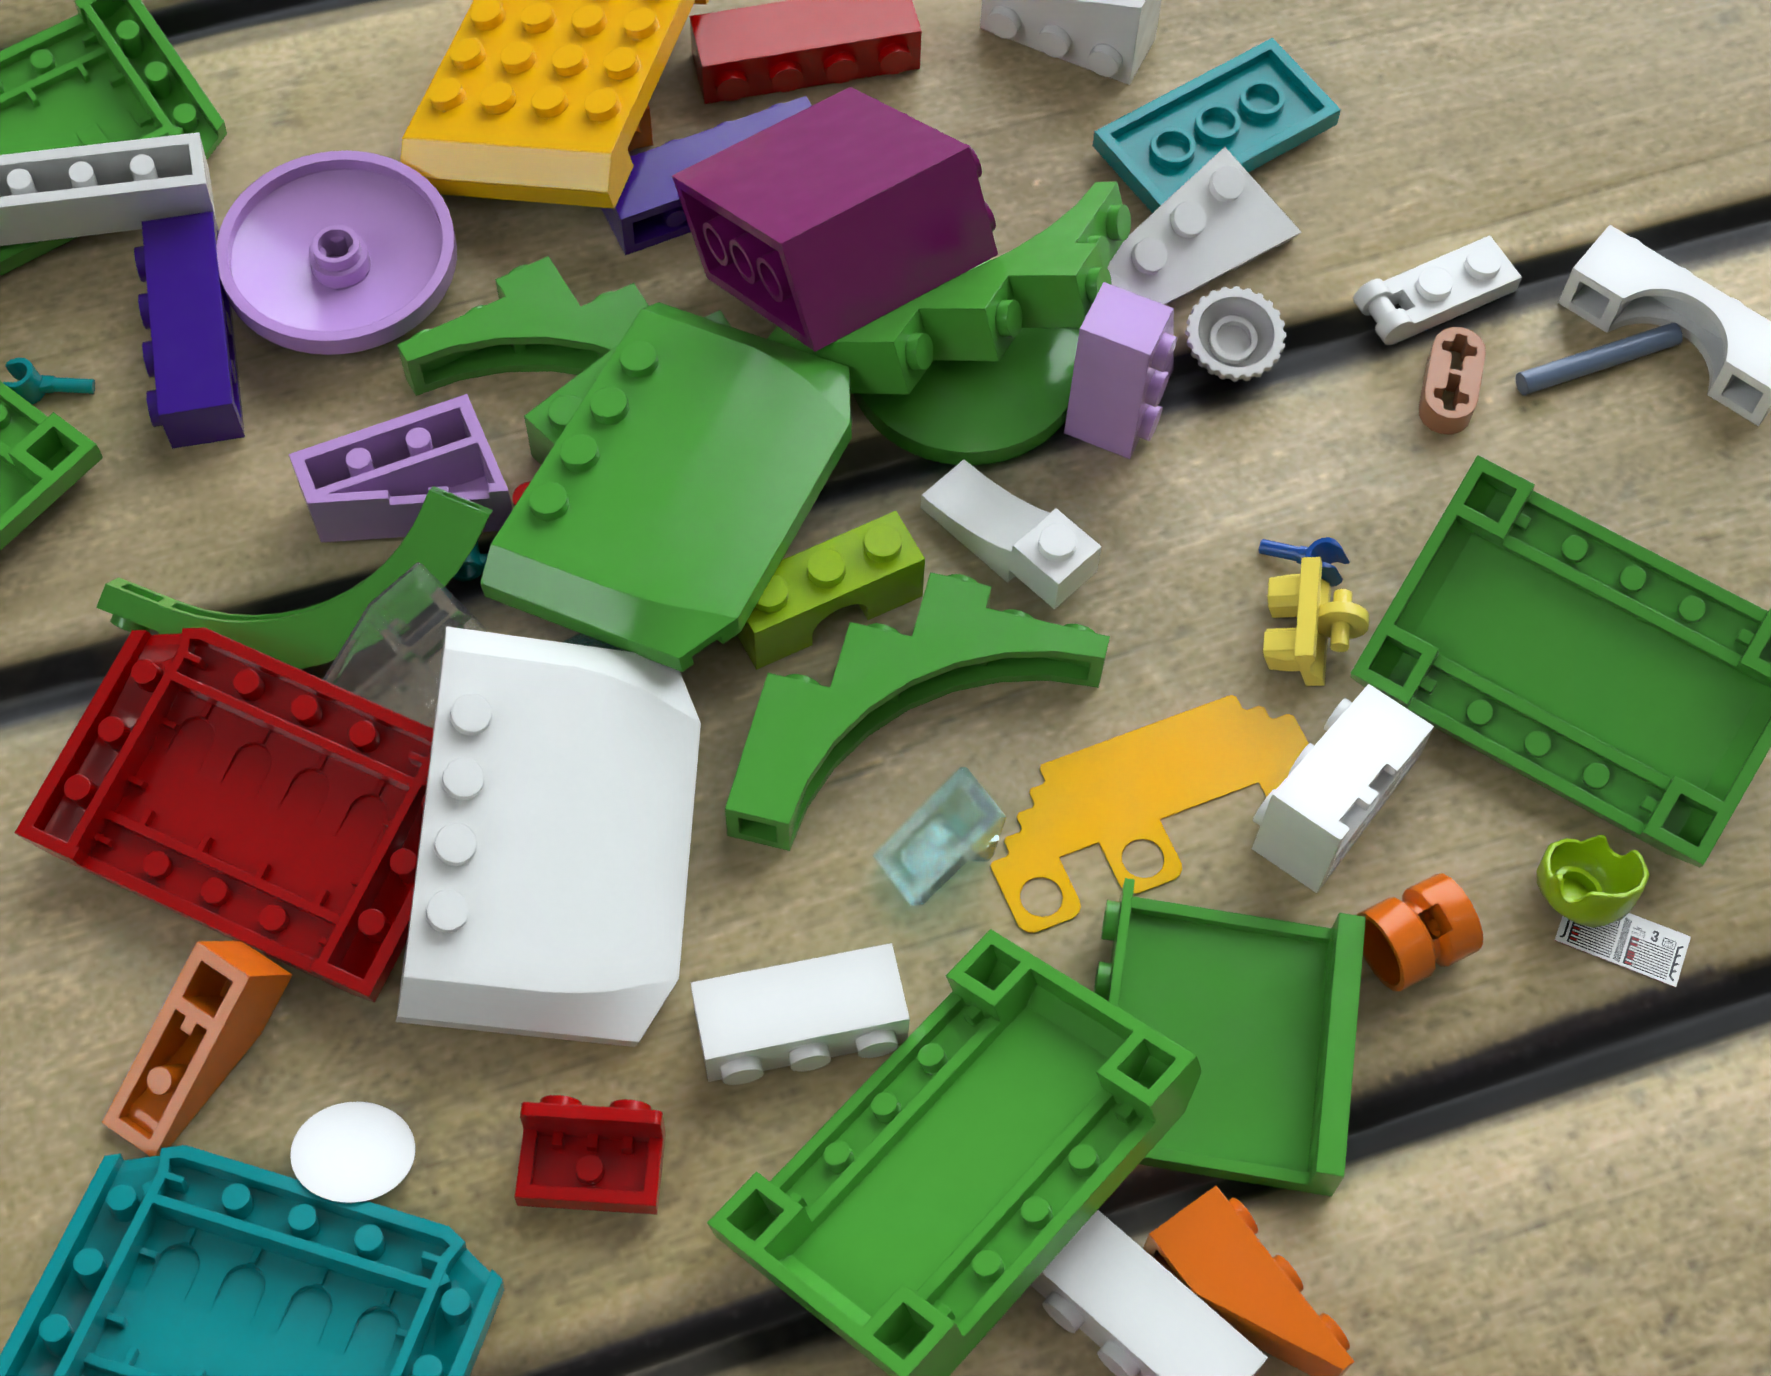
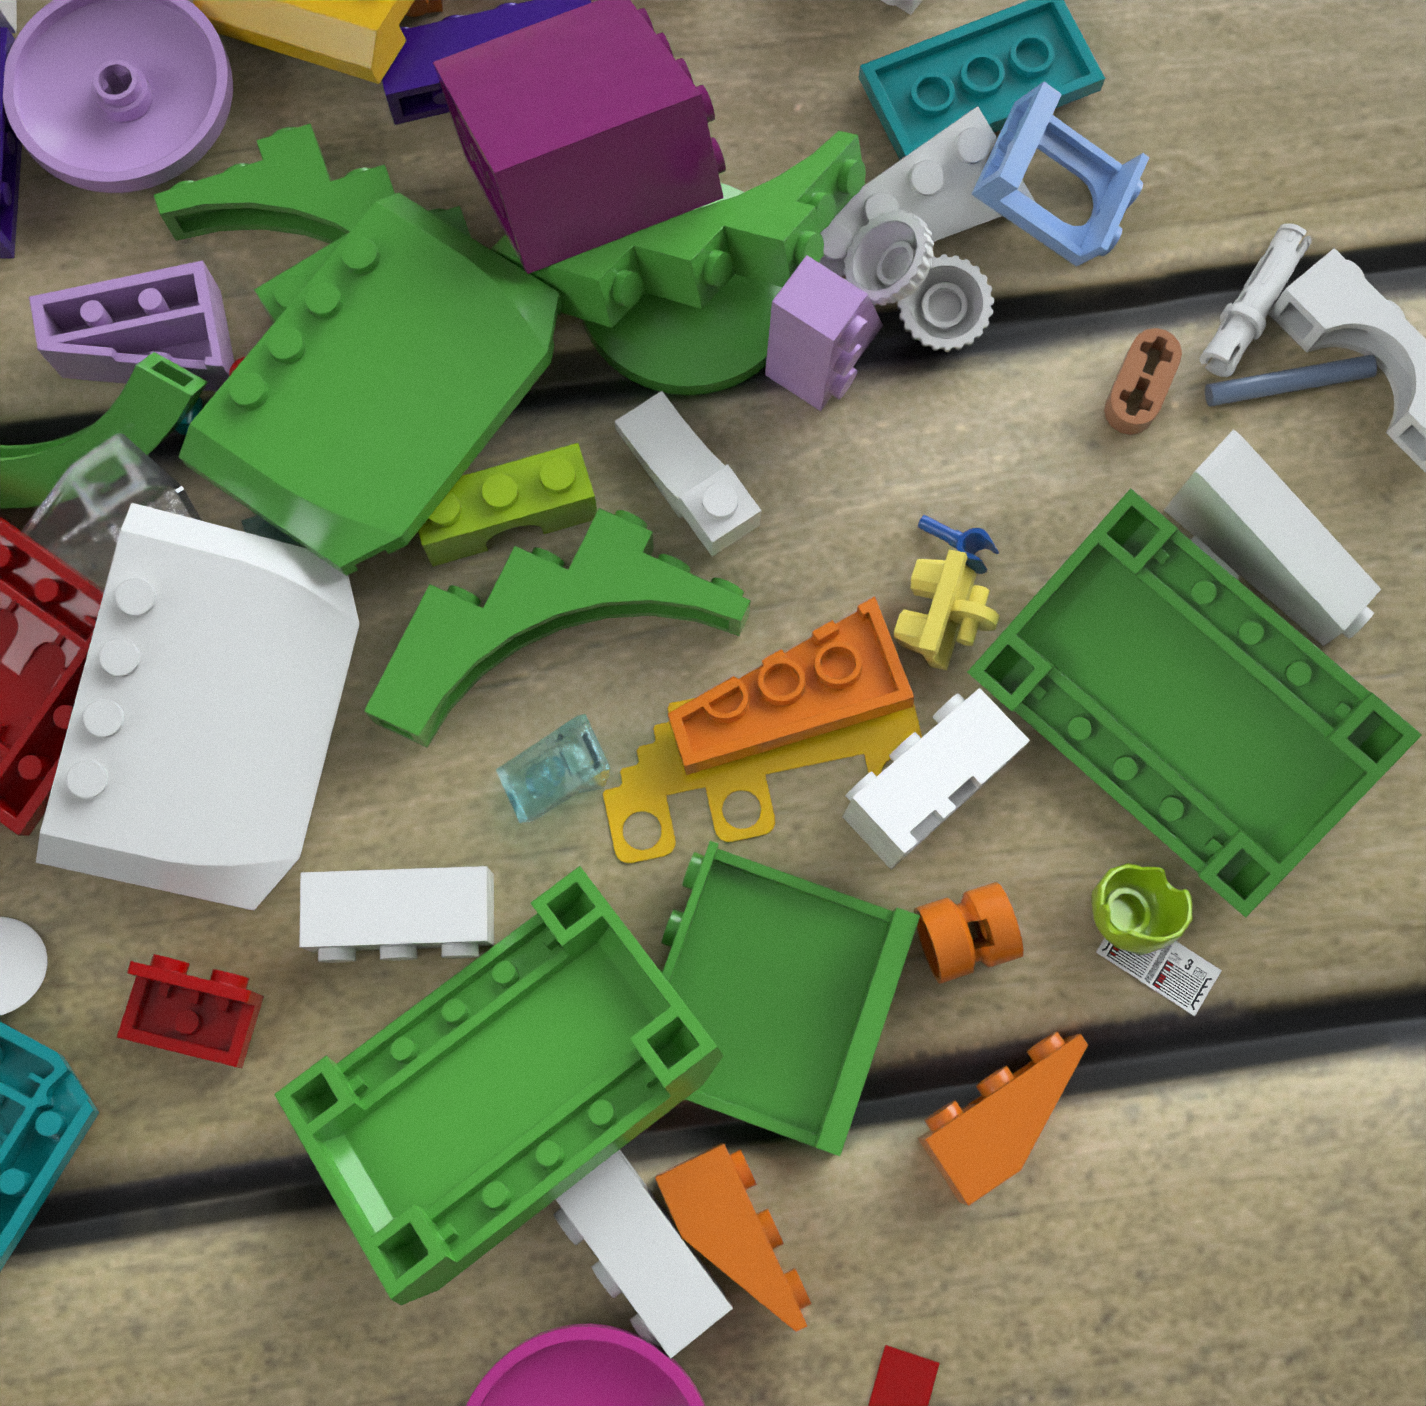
camera: 10 degrees right, 15 degrees up
white plate [1353,236,1522,345] -> none
none -> orange wing [668,596,914,775]
none -> white hat [843,210,934,306]
none -> orange slope [918,1031,1088,1206]
none -> light blue panel [972,82,1149,267]
none -> white slope [1164,429,1381,646]
none -> white pin [1200,224,1312,377]

